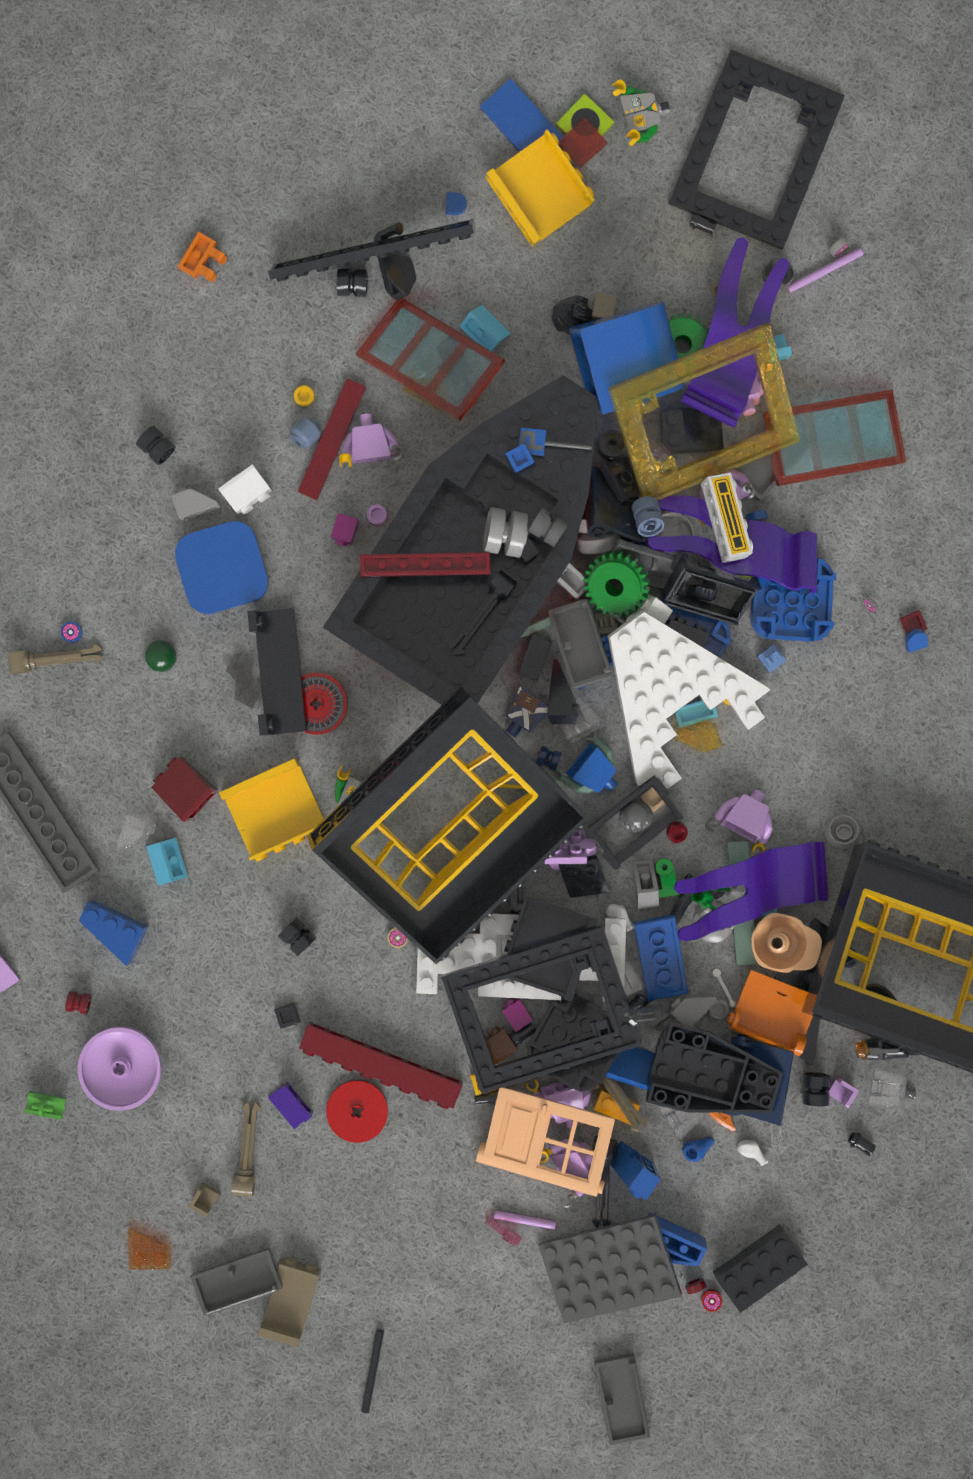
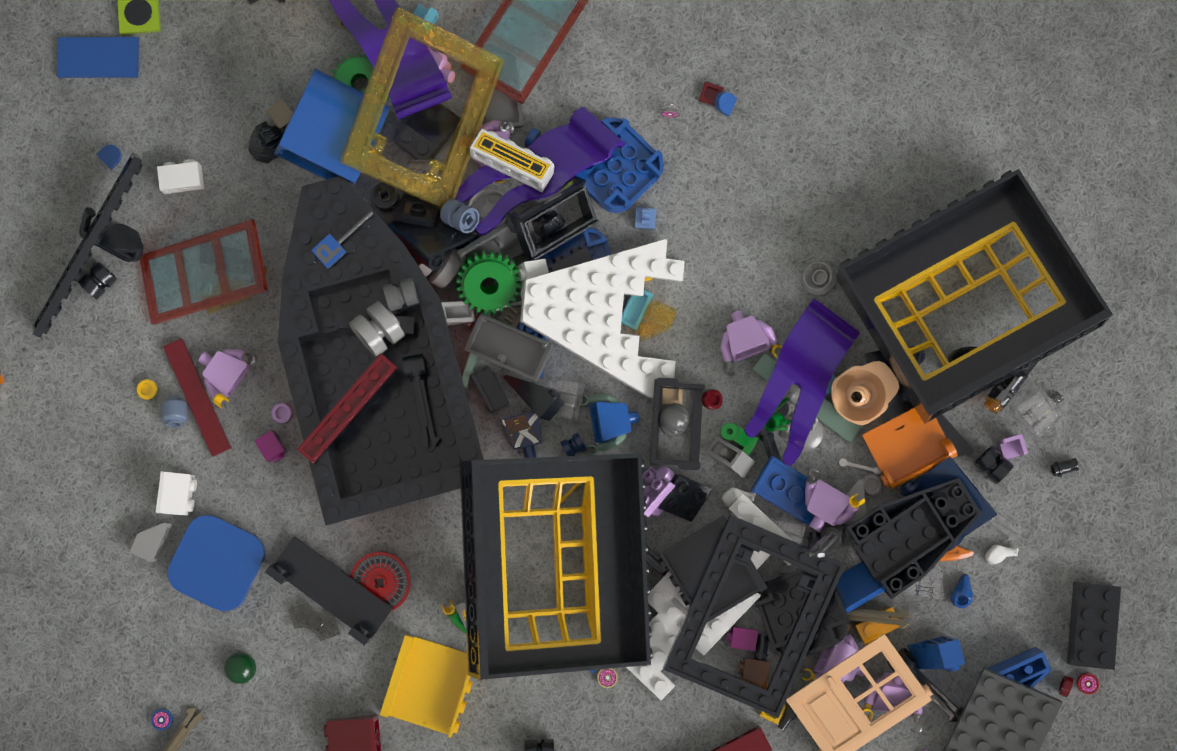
camera: 45 degrees left, 5 degrees down
black wheel [136,426,176,465] -> none
medium azure panel [460,305,511,355] -> none
yellow panel [485,129,595,247] -> none
blue tile [506,443,535,473] -> none
clear red piece [559,118,608,168] -> none
none -> white brick [157,159,204,194]
none -> lavender torso [805,466,865,532]

